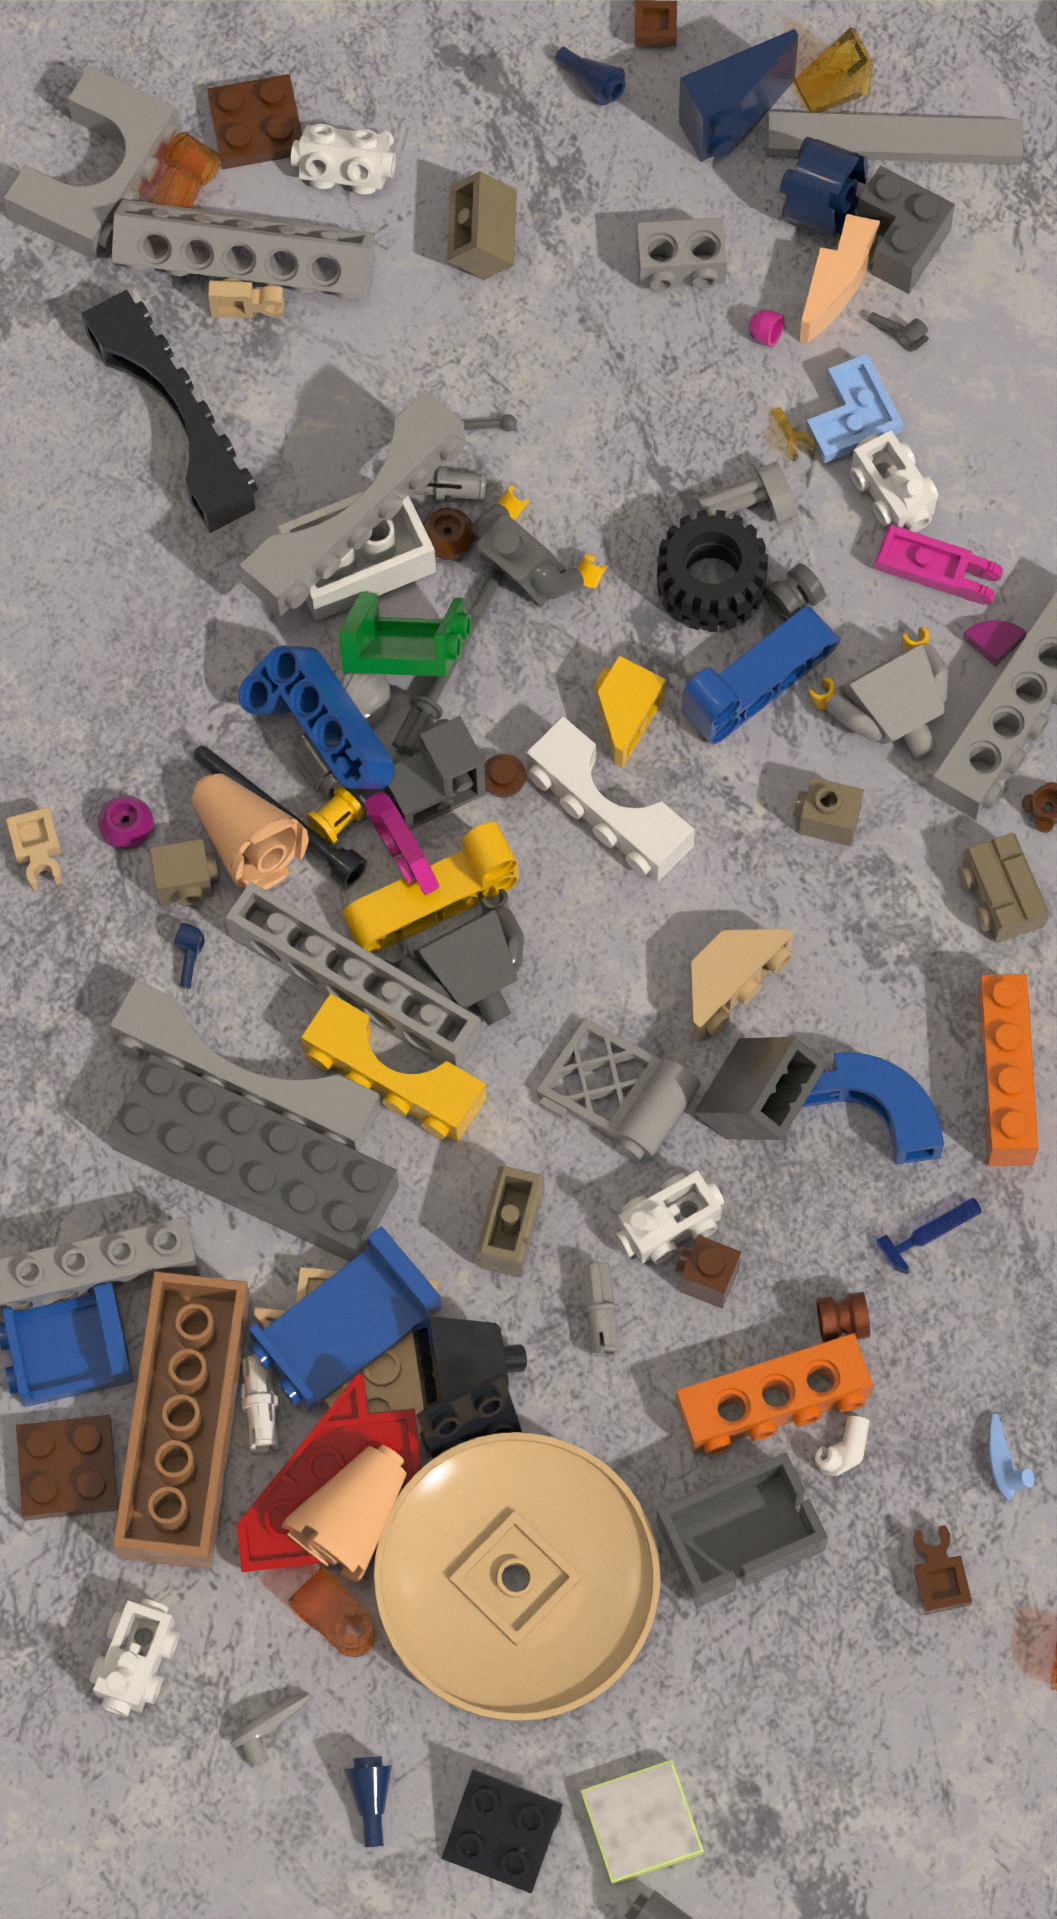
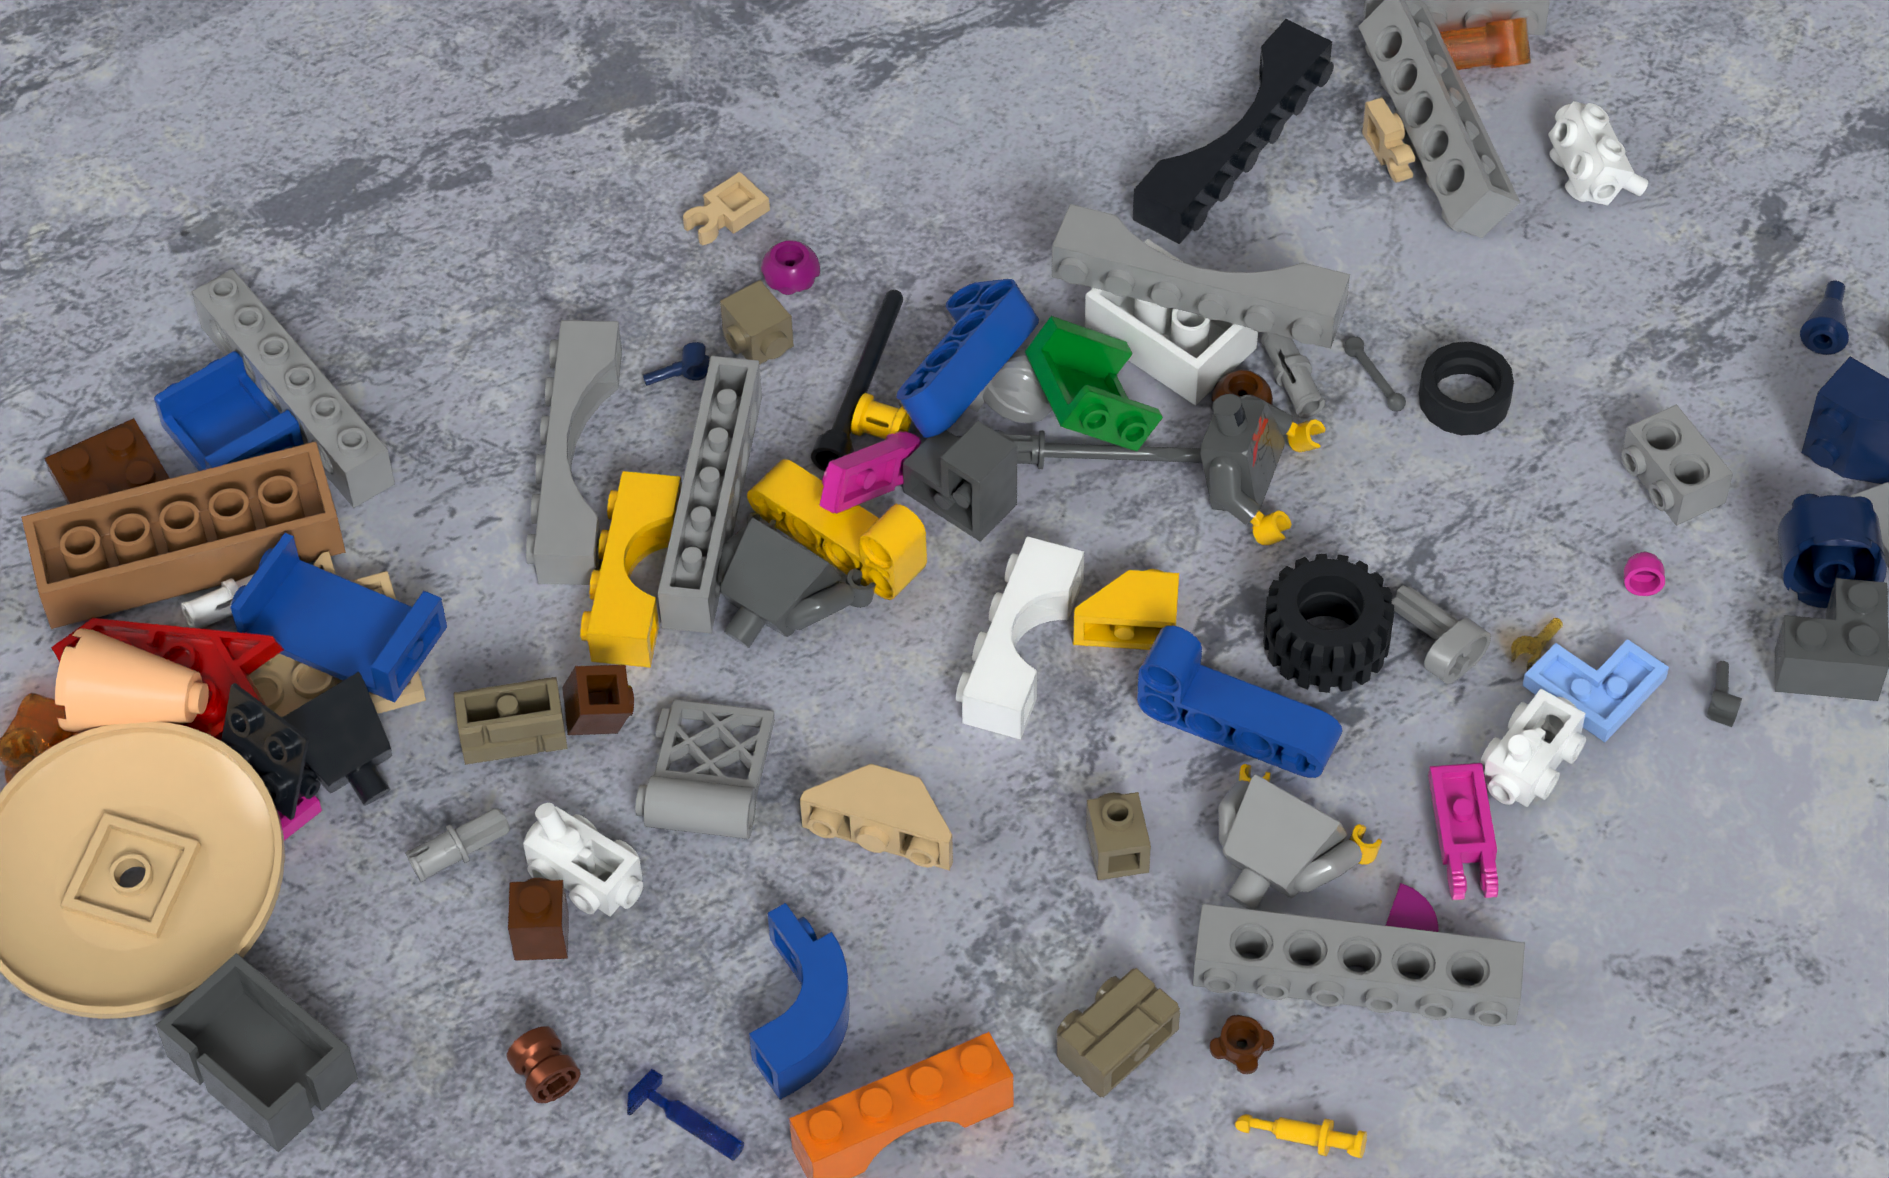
camera: 65 degrees right, 15 degrees down
dark grey brick [107,1054,399,1262] -> none
light nougat cone [191,773,309,890] -> none
reddish brown plate [207,74,302,169] -> none
dark tan brick [447,171,517,280] -> none
reddish brown plate [484,754,526,798] -> none
orange brick [675,1333,873,1456] -> none
dark grey brick [694,1037,828,1140] -> none
dark grey wheel [764,563,826,622] -> none
light nougat slope [799,214,880,344] -> none
white arm [815,1416,870,1476] -> none
none -> reddish brown brick [562,665,634,735]
none -> black tyre [1419,342,1514,436]

